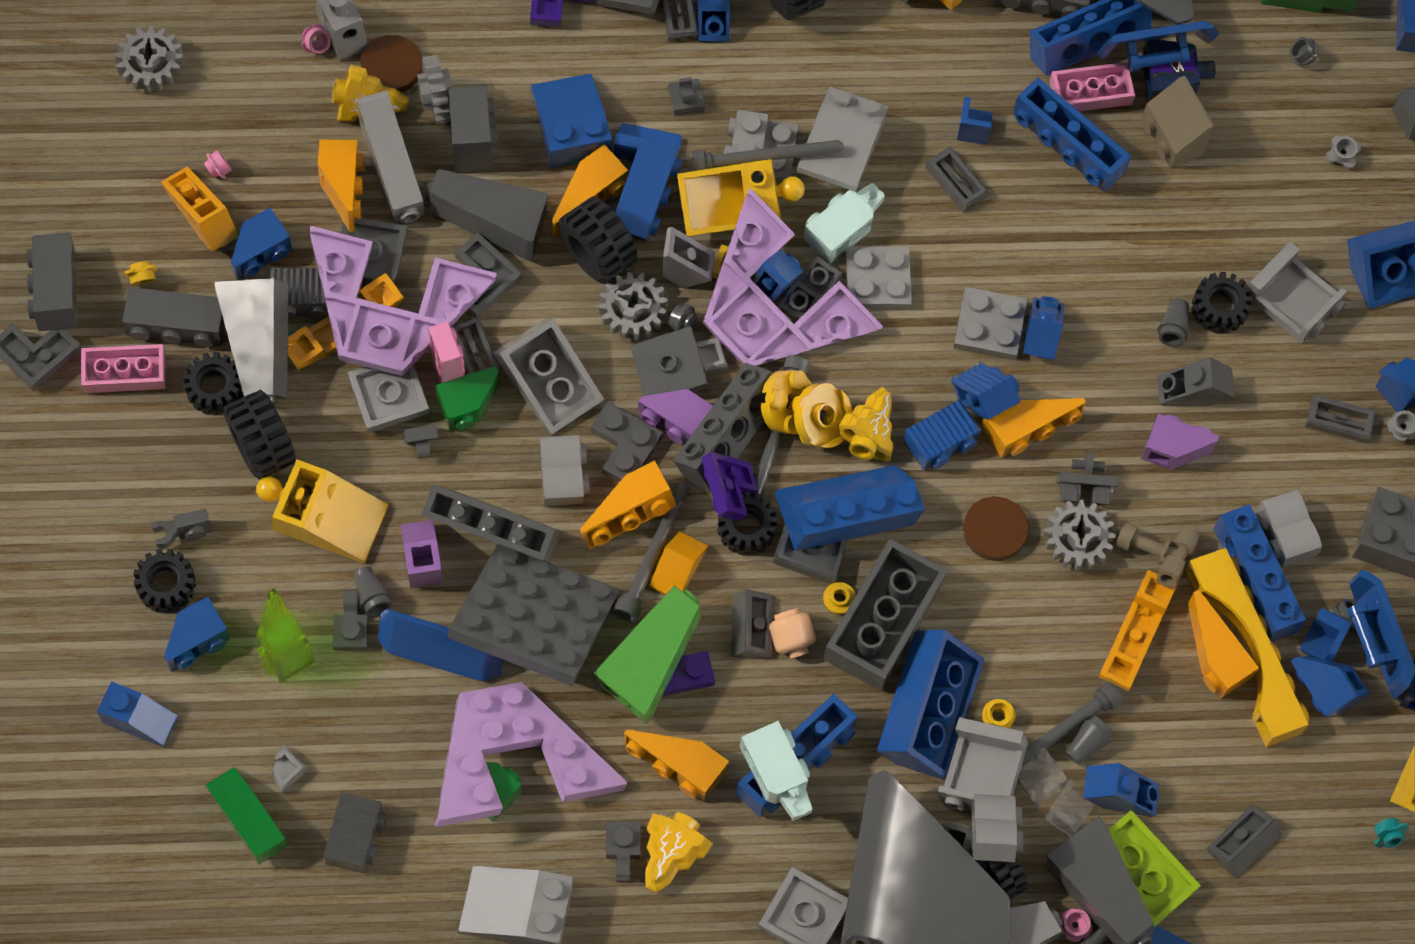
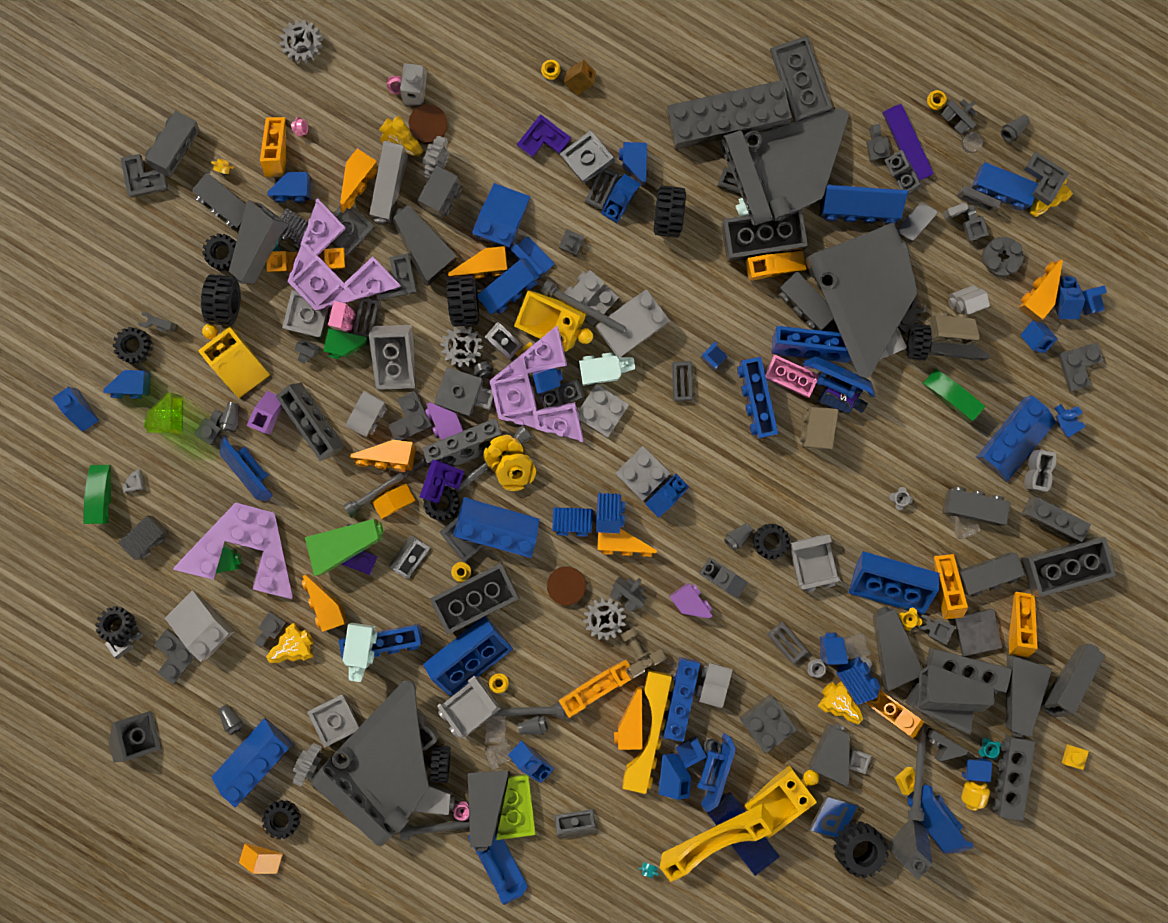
camera: 40 degrees right, 20 degrees up
bright pink piece [81,344,166,393] -> none
dark grey plate [447,544,620,686] -> none
light nougat head [769,608,816,659] -> none
yellow rock [839,387,894,462] -> none
light grey brick [972,794,1023,862] -> none
dark grey plate [1289,37,1318,66] -> none

